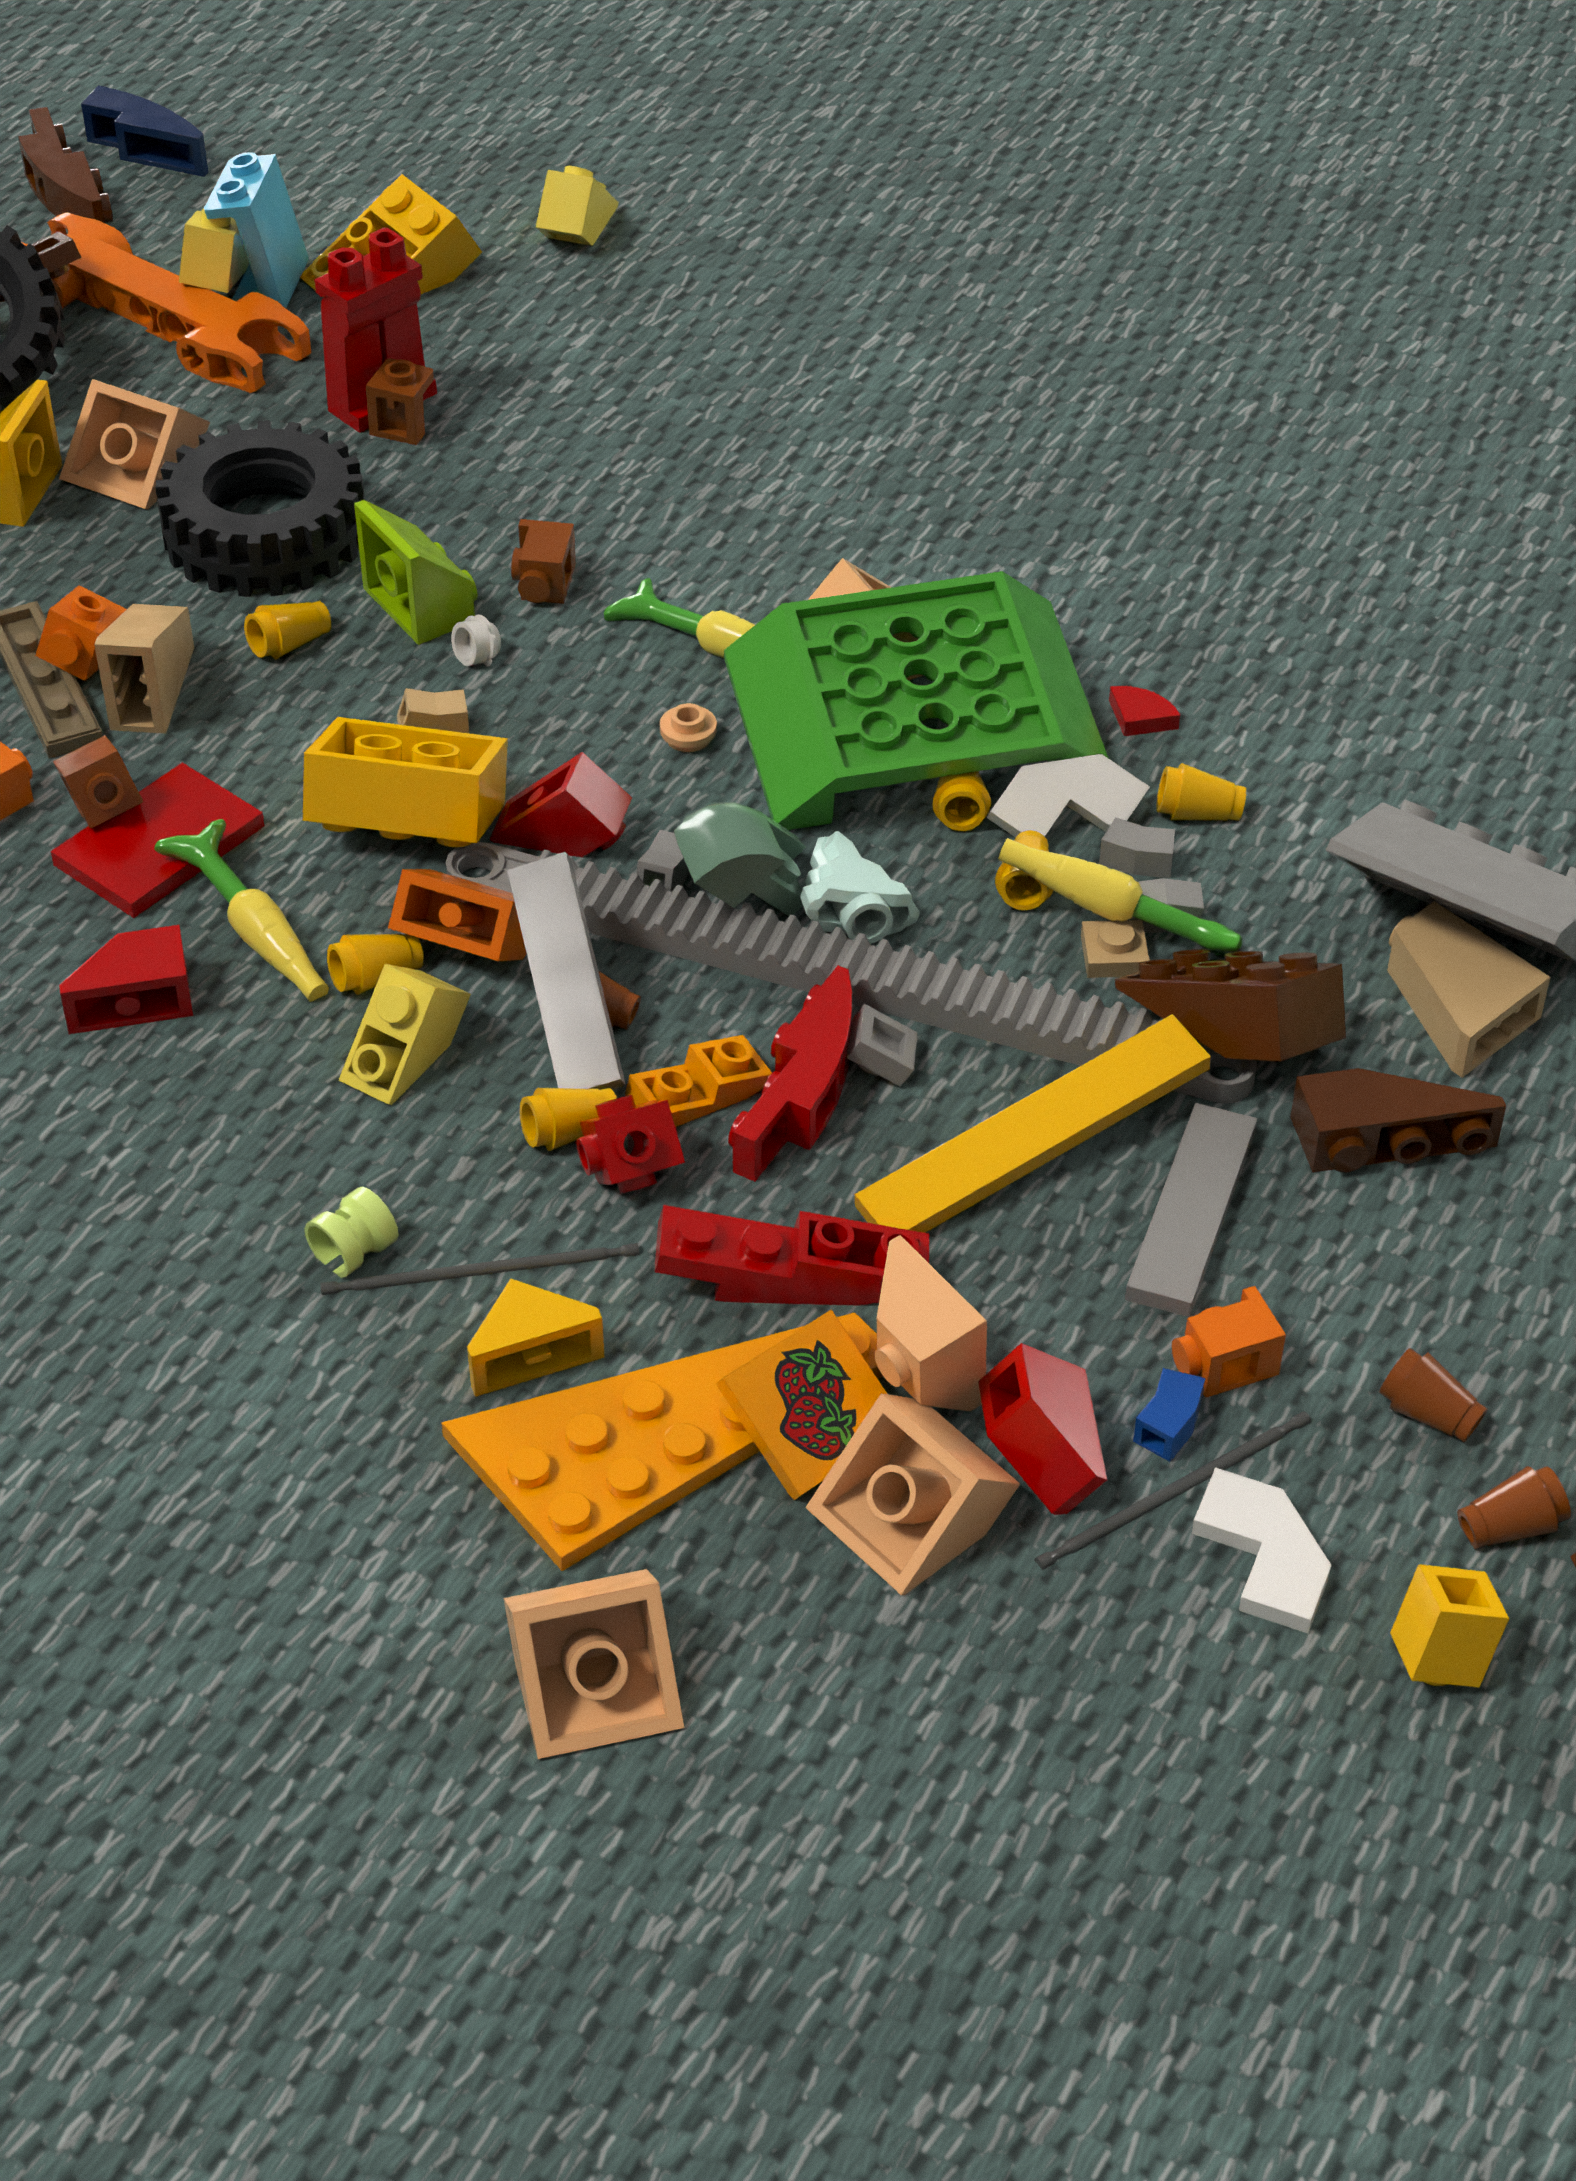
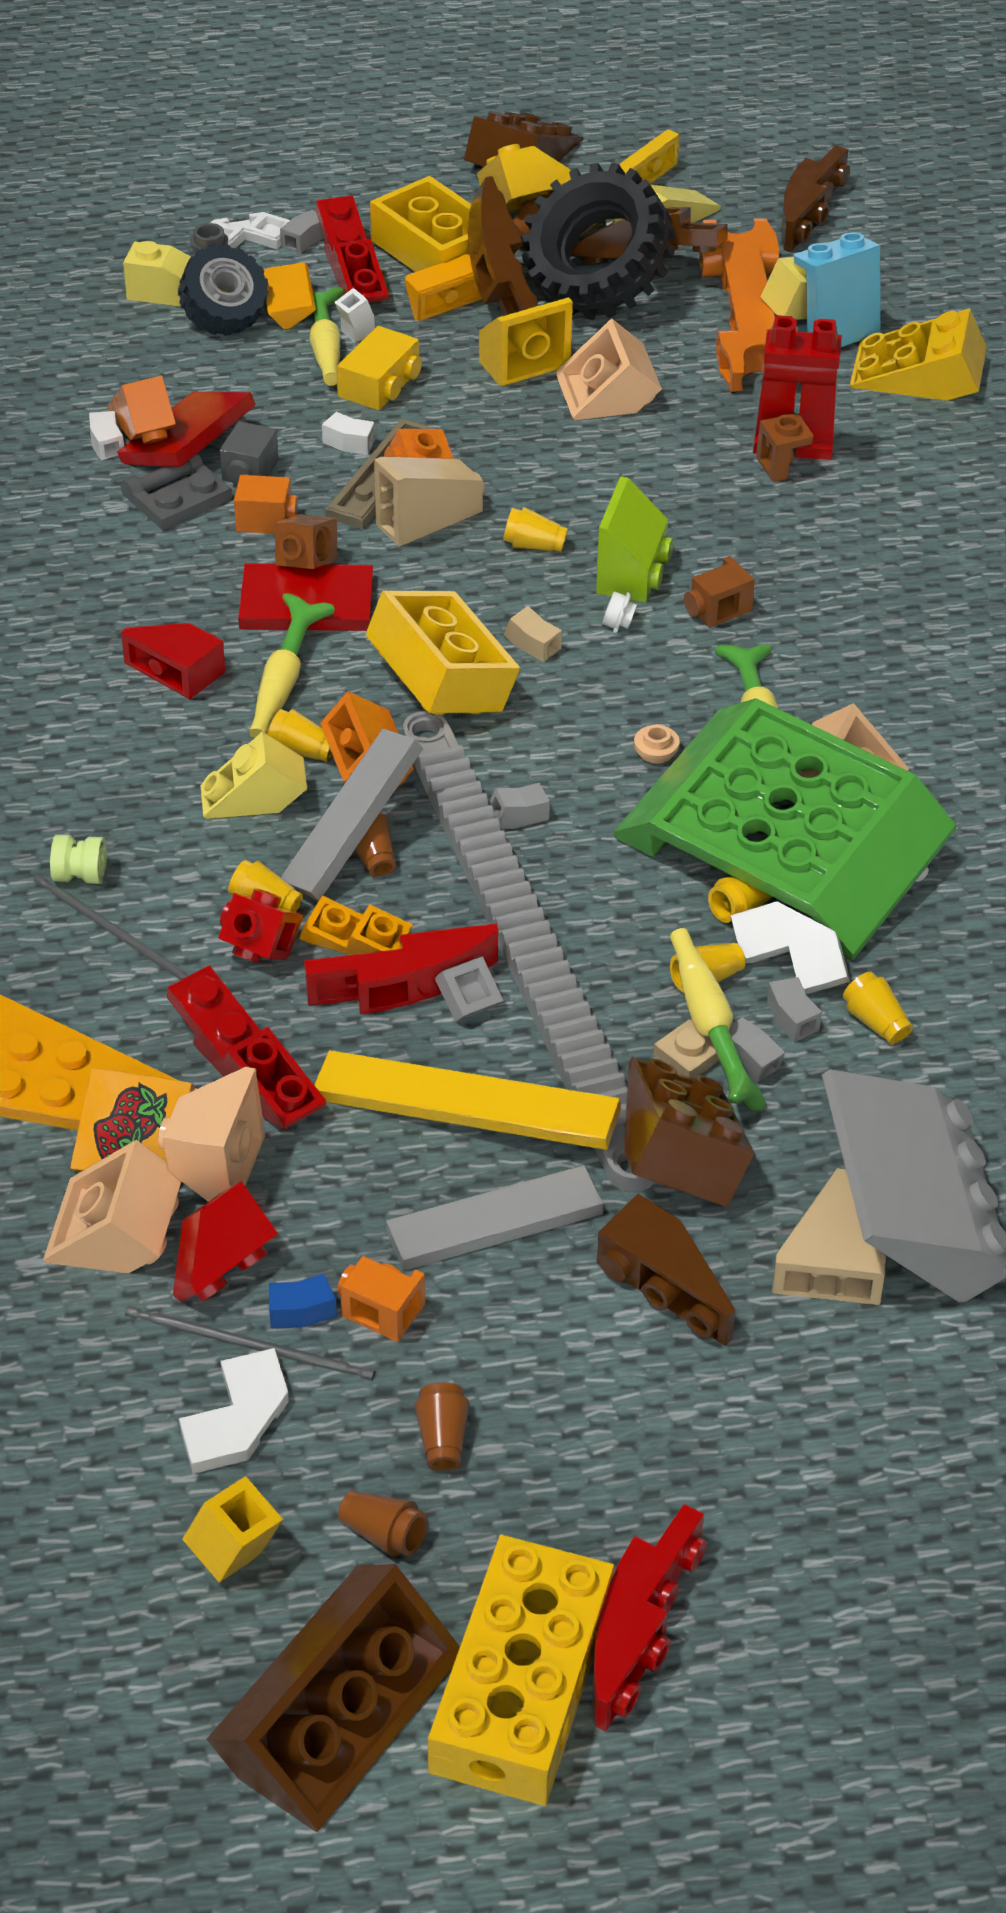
camera: 50 degrees right, 0 degrees up
dark blue slope [81,85,208,177] -> none
black tyre [155,420,365,597] -> none
yellow slope [467,1279,605,1397] -> none
red slope [490,752,632,858] -> none
sand green brick [674,802,806,916] -> none
light aqua rock [800,831,920,944] -> none
red tile [1109,686,1180,736] -> none

